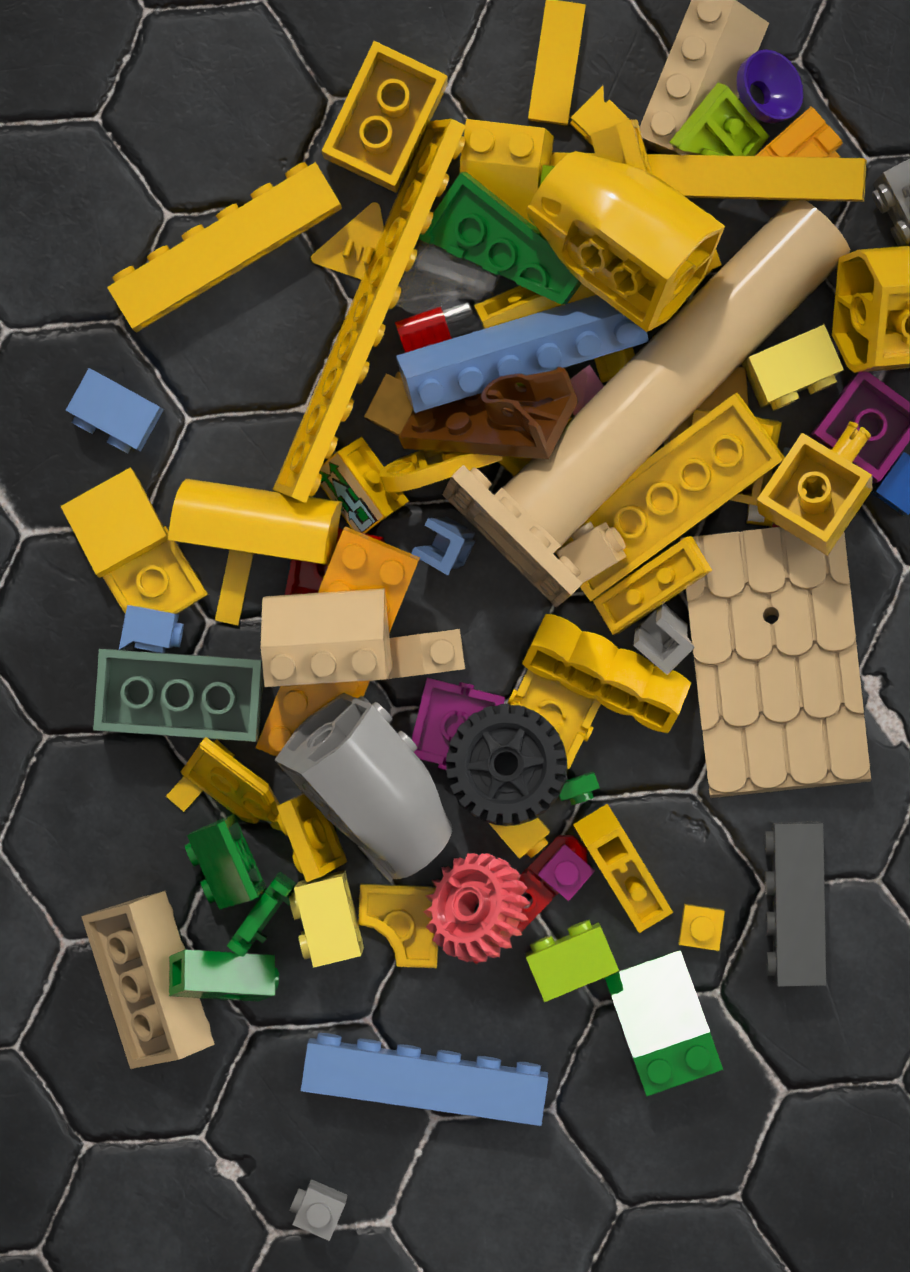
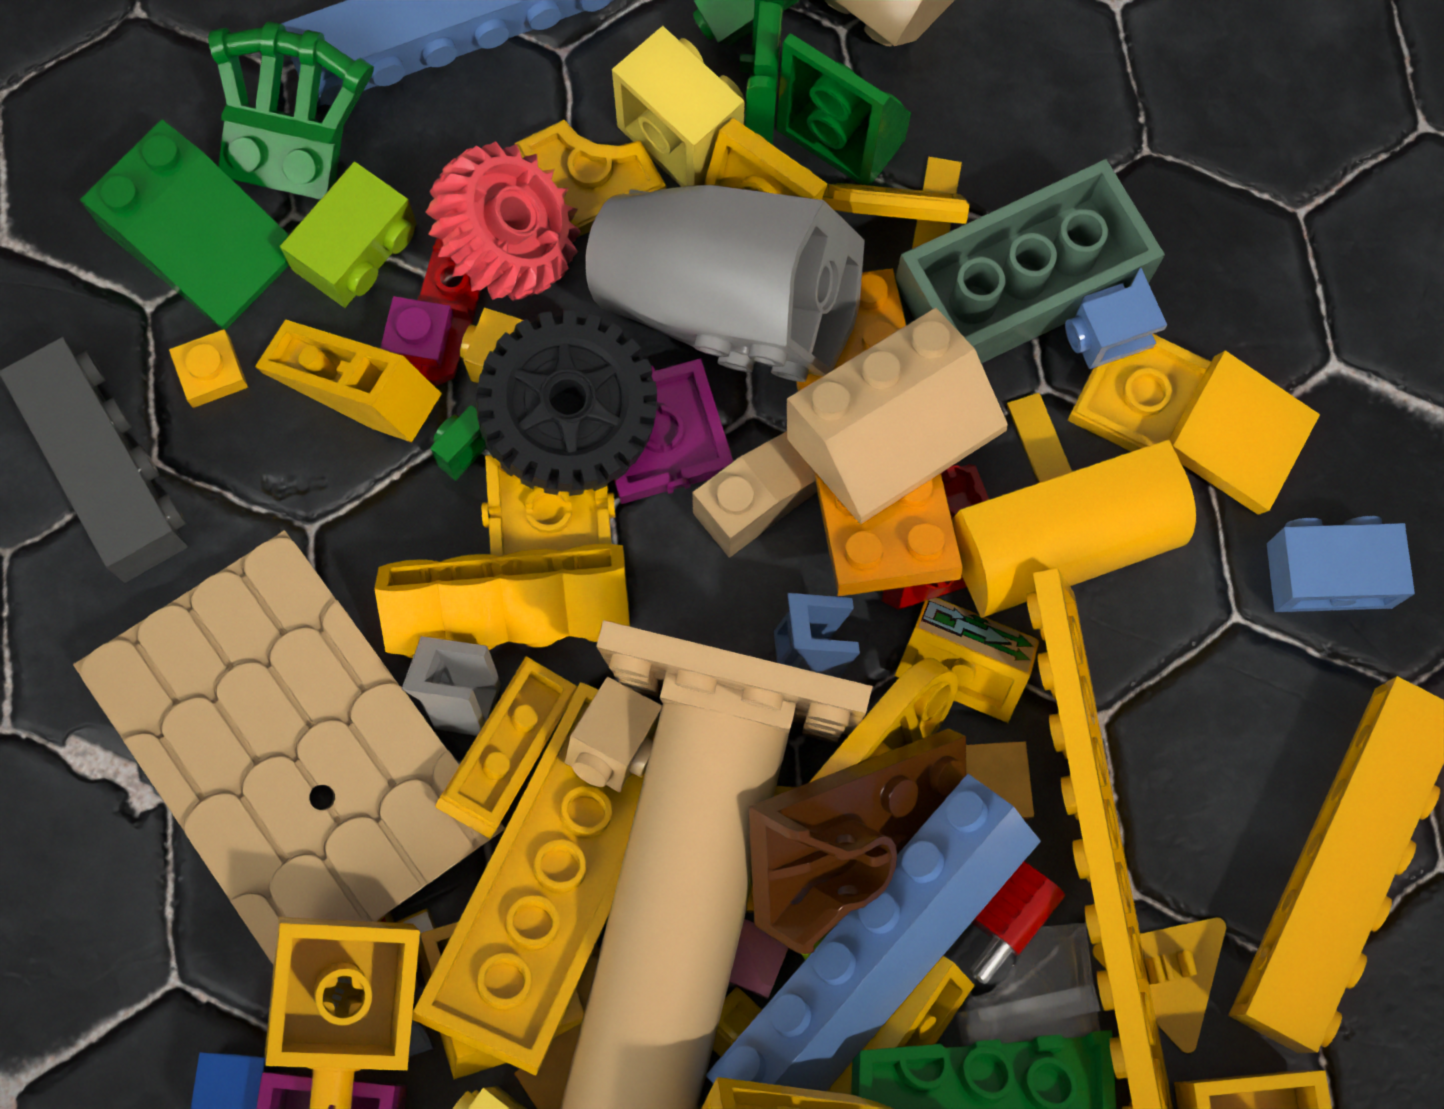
camera: 150 degrees right, 15 degrees down
none -> green plate [208,21,374,199]

